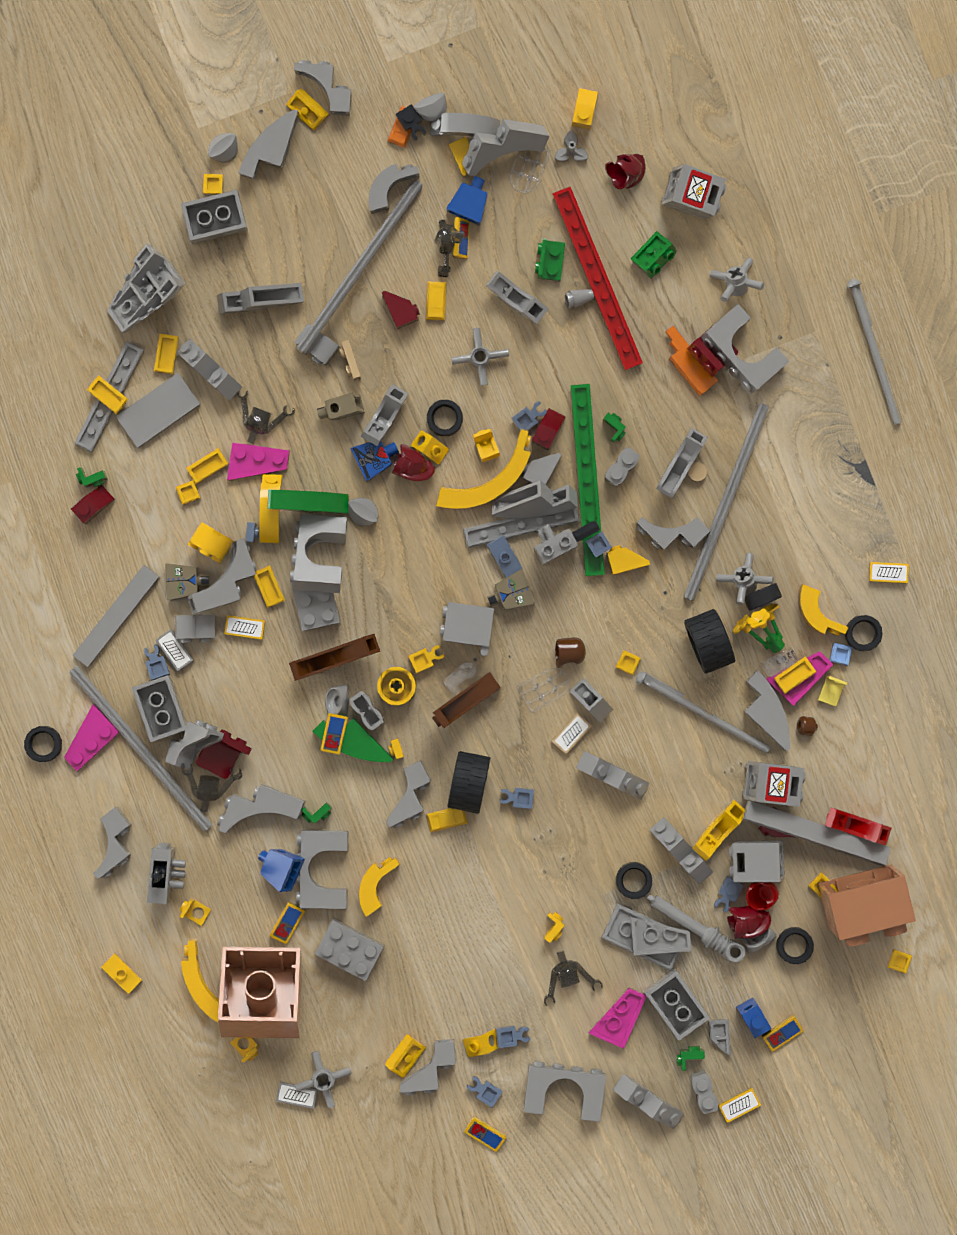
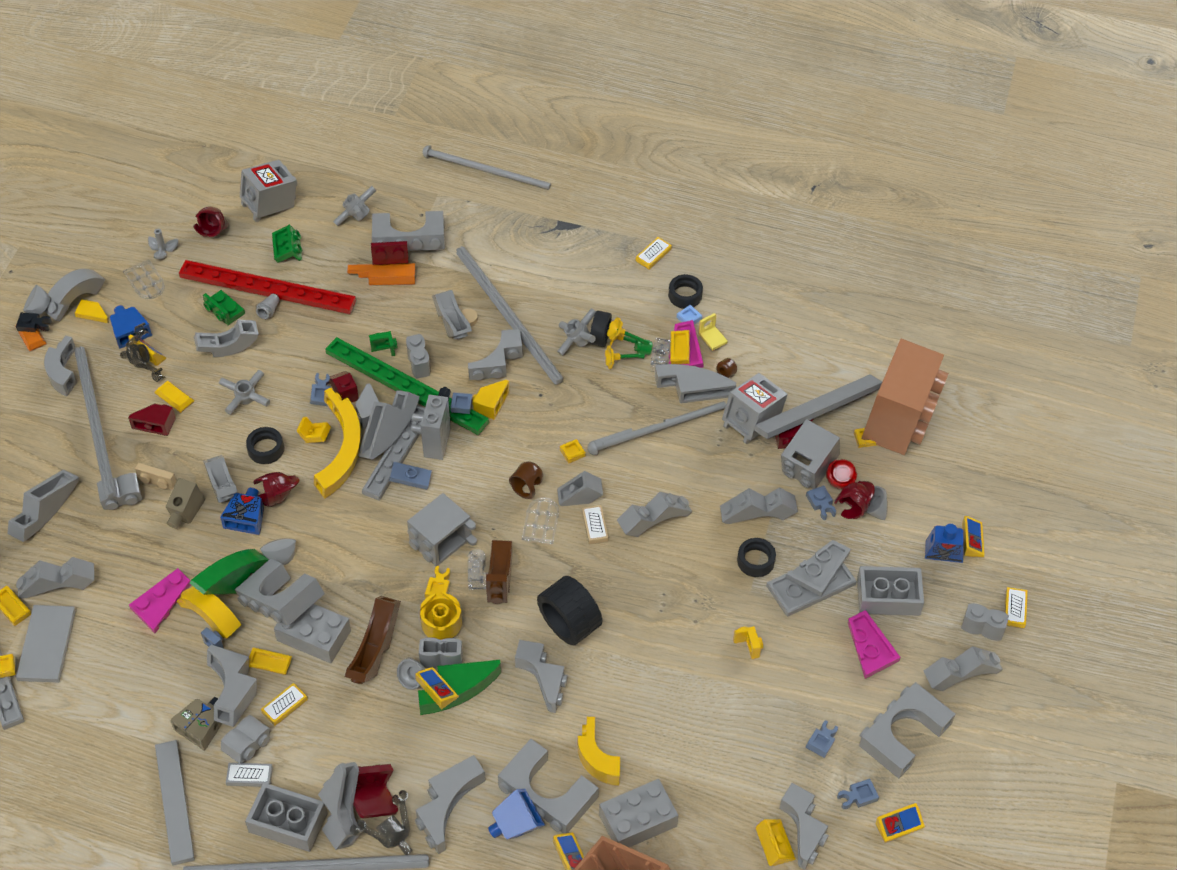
camera: 50 degrees left, 35 degrees down
dark red slope [71,485,115,524] -> none
green bracket [76,467,108,487] -> none
sand blue plate [144,644,170,681] -> none
yellow tile [176,480,201,505] -> none
yellow tile [186,448,228,484] -> none
yellow brick [187,522,233,564] -> none
clear smoke piece [236,389,295,444] -> none
green bracket [302,802,332,824] -> none
yellow plate [388,738,404,759] -> none
yellow bracket [411,430,449,465] -> none
yellow tile [426,808,468,833] -> none
light grey arch [462,119,549,176] -> none
yellow bracket [463,1029,498,1057] -> none
dark tan torso [487,569,535,610] -> none
sand blue plate [500,788,534,809] -> none
clear smoke piece [544,950,603,1006] -> none
yellow slope [572,88,598,130] -> none
light grey piece [646,895,745,962] -> none
green bracket [677,1046,705,1071] -> none
black tyre [684,609,736,674] -> none
yellow arch [692,800,745,861] -> none
light grey tile [709,1019,731,1055] -> none
black tyre [776,927,814,964] -> none
yellow arch [798,584,848,636] -> none
red arch [825,807,892,846] -> none
yellow tile [887,949,912,974] -> none

